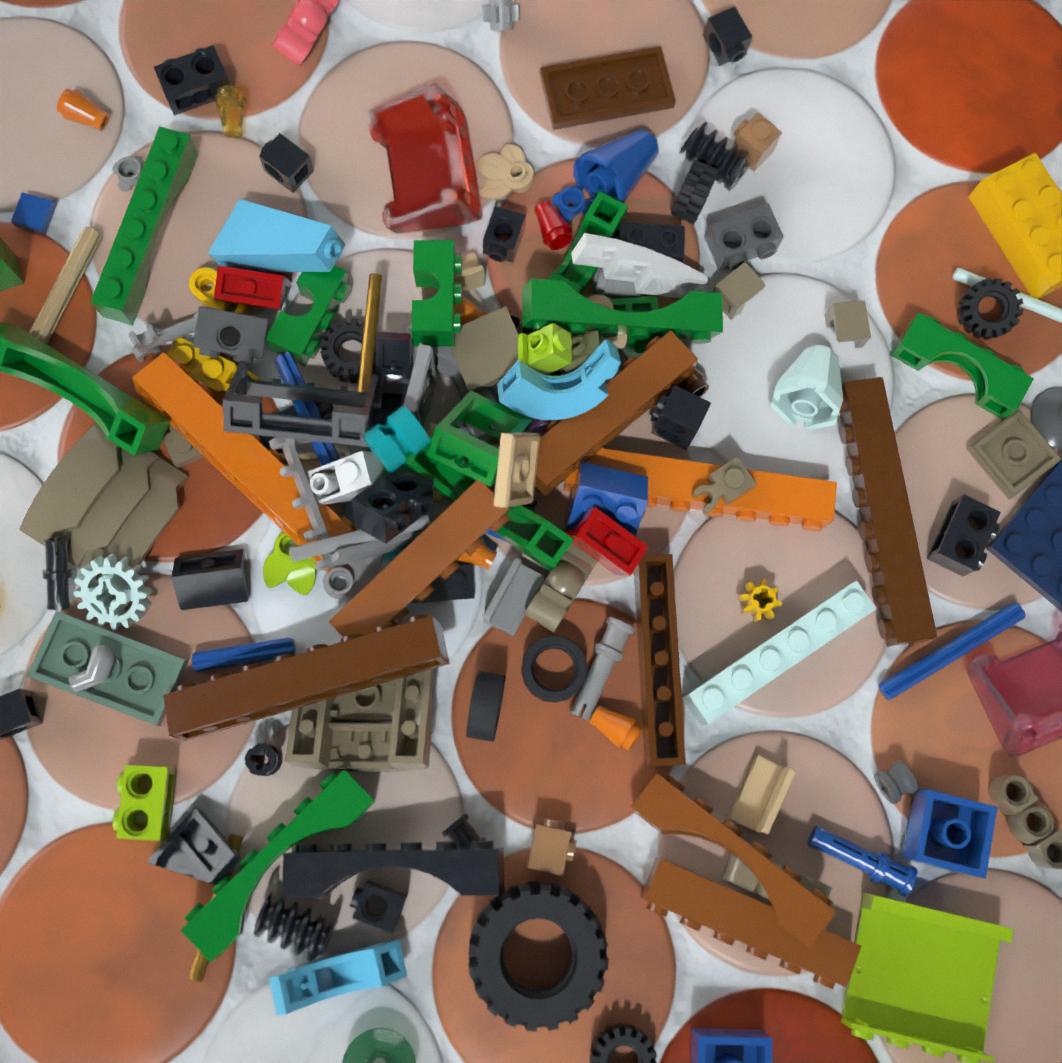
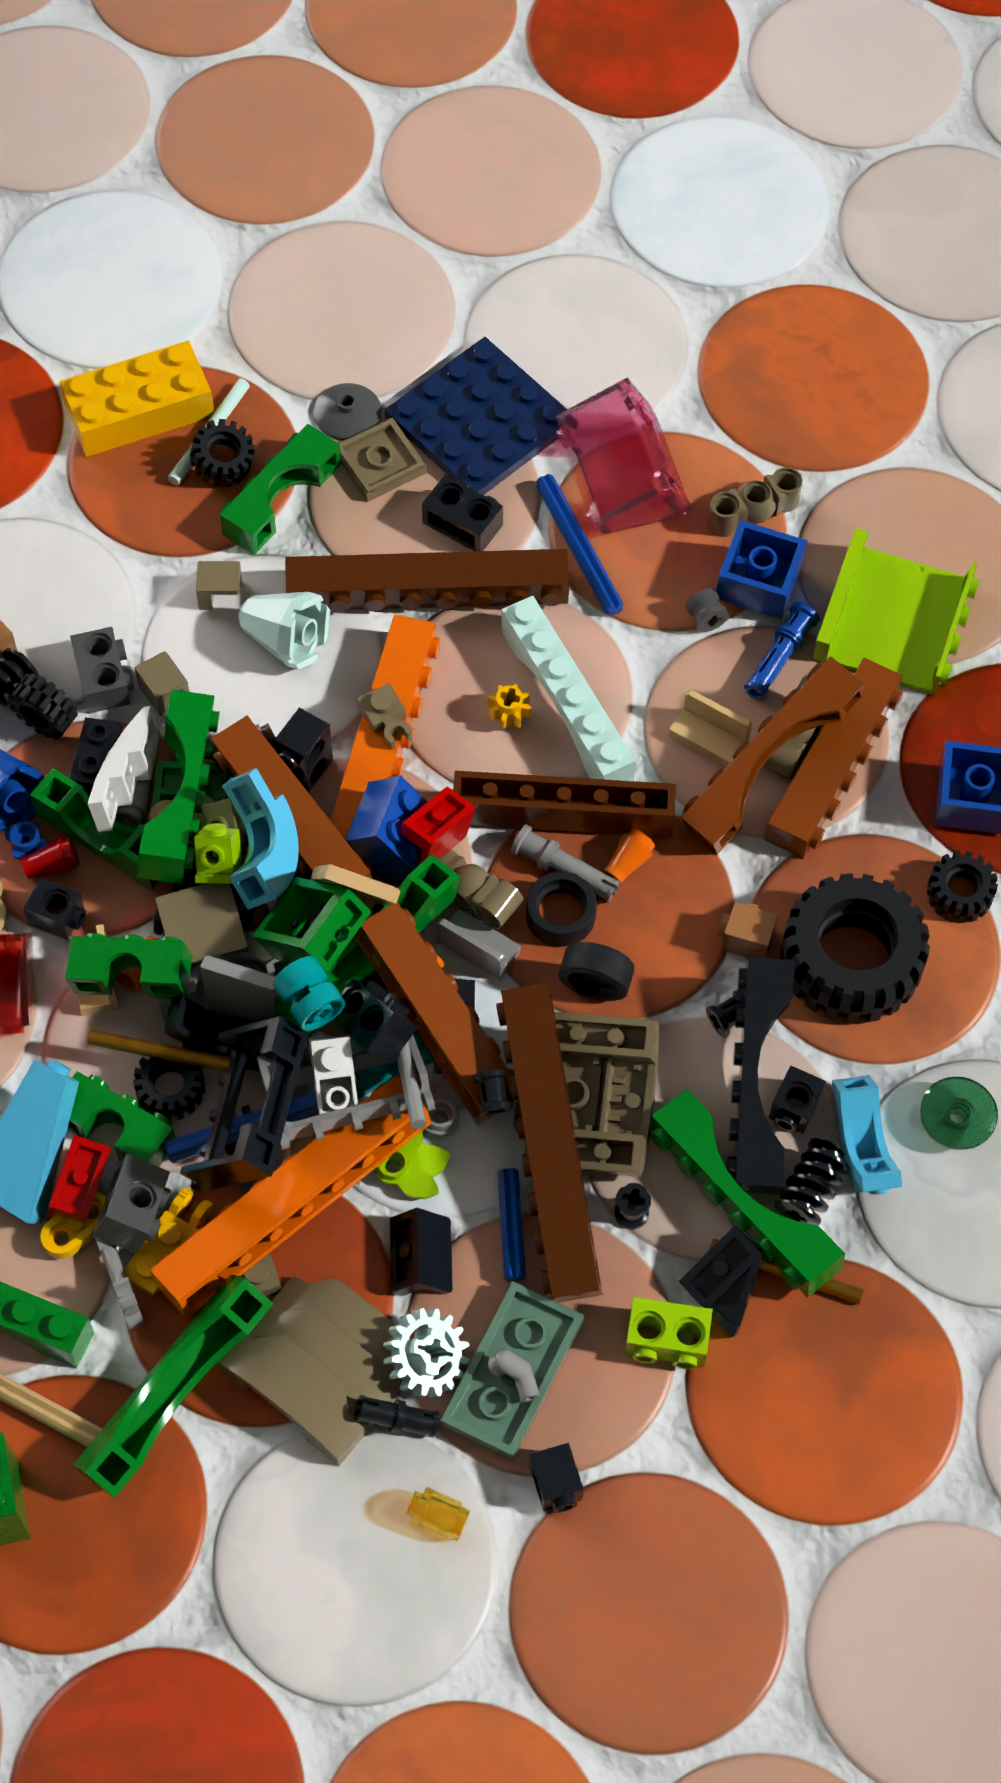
camera: 75 degrees left, 15 degrees down
none -> black bush [472,1069,513,1115]

